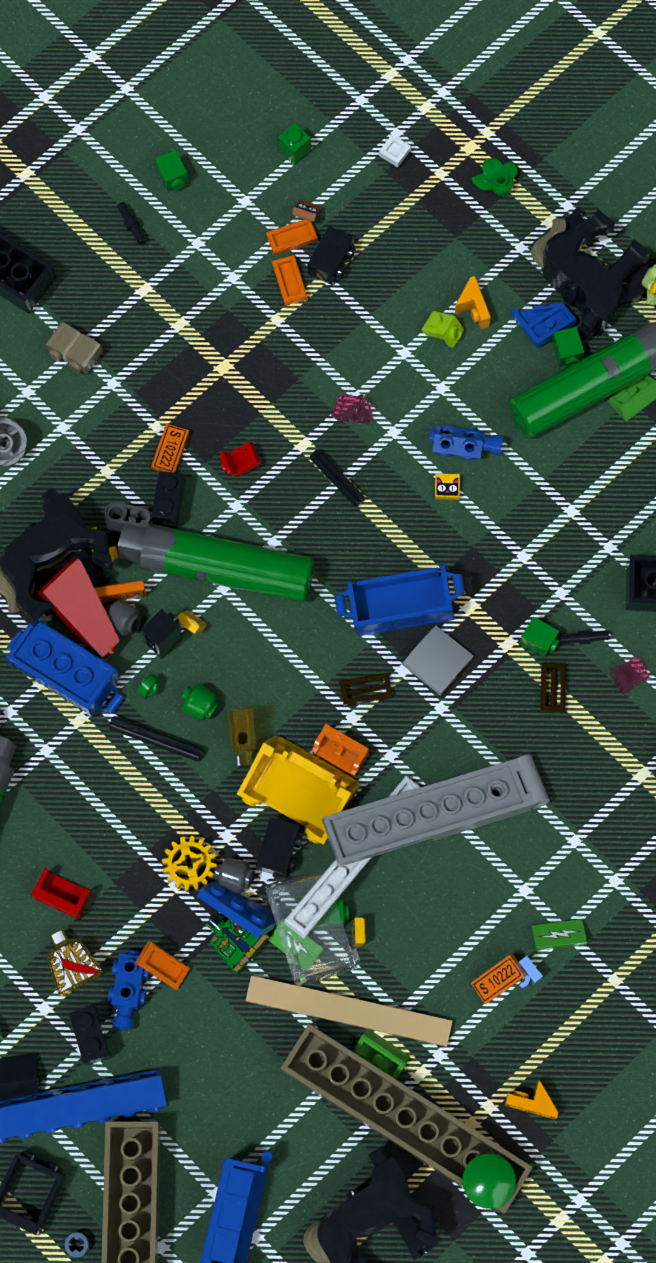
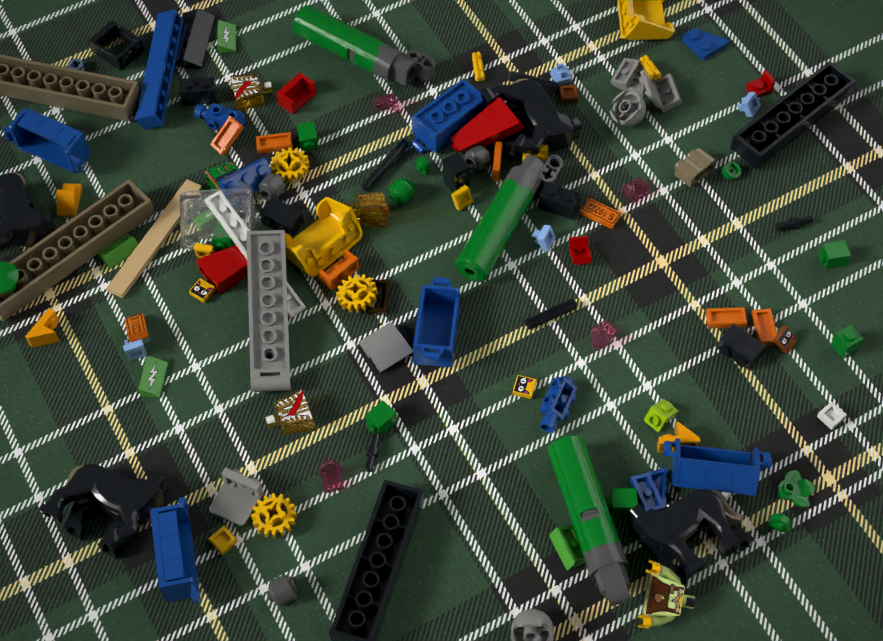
camera: 105 degrees right, 15 degrees down
dark brown tile [540,663,566,714] -> none
none -> light orange slope [56,183,83,218]
none -> tile [189,278,216,303]
none -> red slope [196,245,248,295]
none -> orange tile [256,132,293,154]
none -> torso [265,389,315,435]
none -> green brick [296,121,319,151]
none -> yellow gear [336,274,378,313]
none -> clear pink tile [373,93,400,114]
none -> light blue tile [532,225,556,251]
none -> clear pink tile [621,177,651,203]
none -> blue container [663,438,772,496]
none -> green tile [722,161,741,181]
none -> green tile [769,513,791,532]

